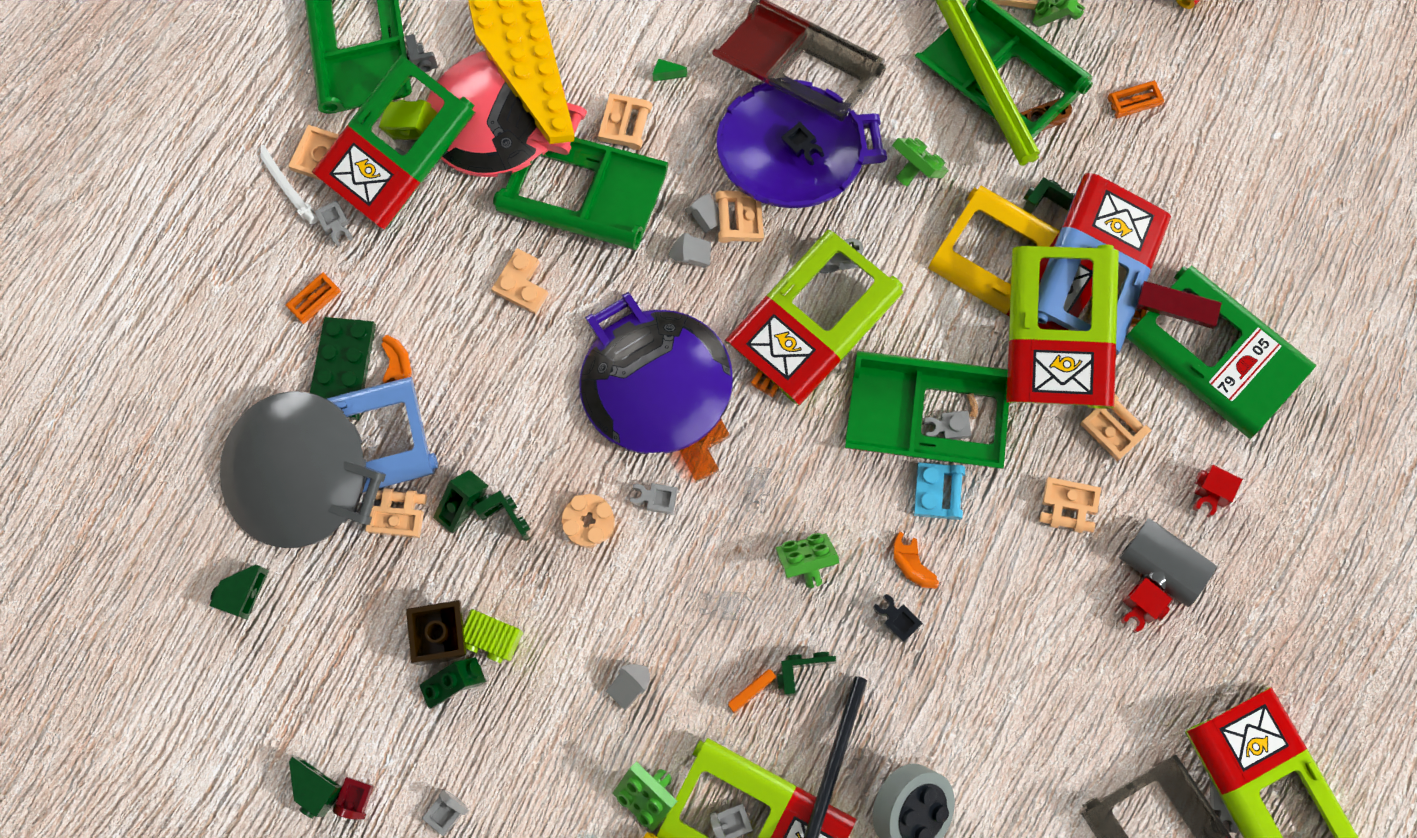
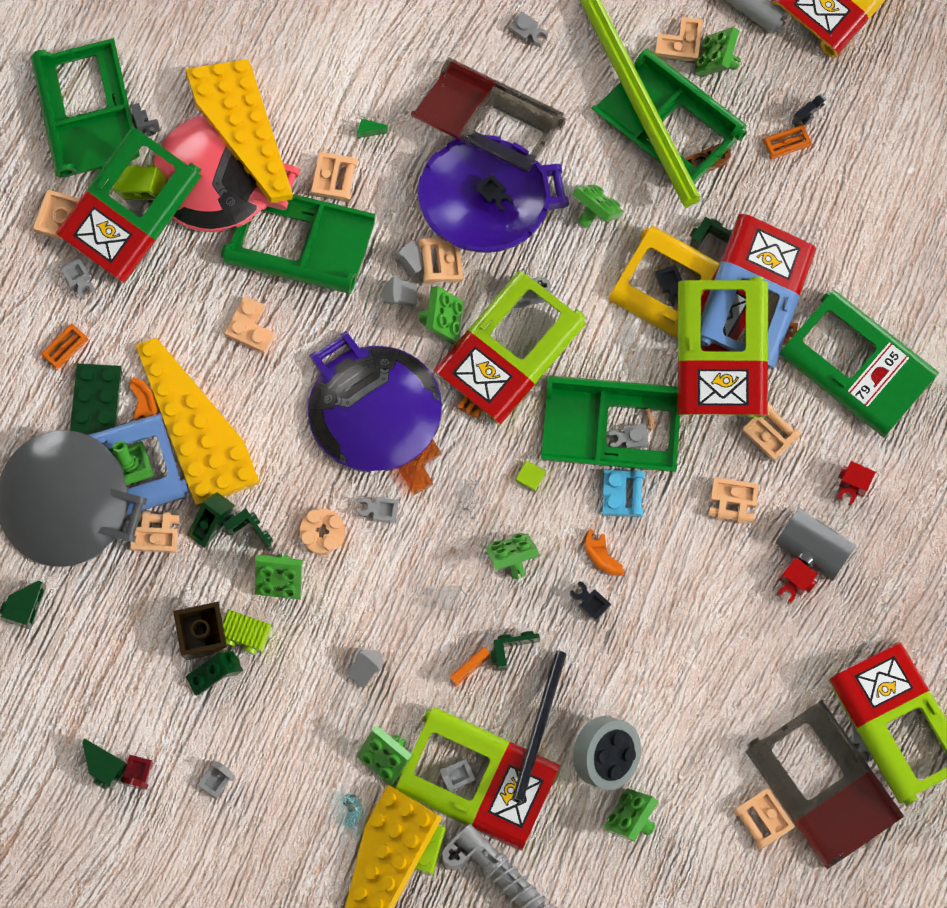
camera: 10 degrees left, 0 degrees up
white sword [261,145,318,225] -> none
dark red tile [1136,281,1222,329] -> none
none -> bright green plate [111,441,154,485]
none -> yellow wing [136,337,260,507]
none -> bright green plate [255,554,303,600]
none -> bright green plate [419,286,463,343]
none -> lime tile [516,461,546,492]
none -> black plate [655,265,682,306]
none -> black plate [792,93,826,127]

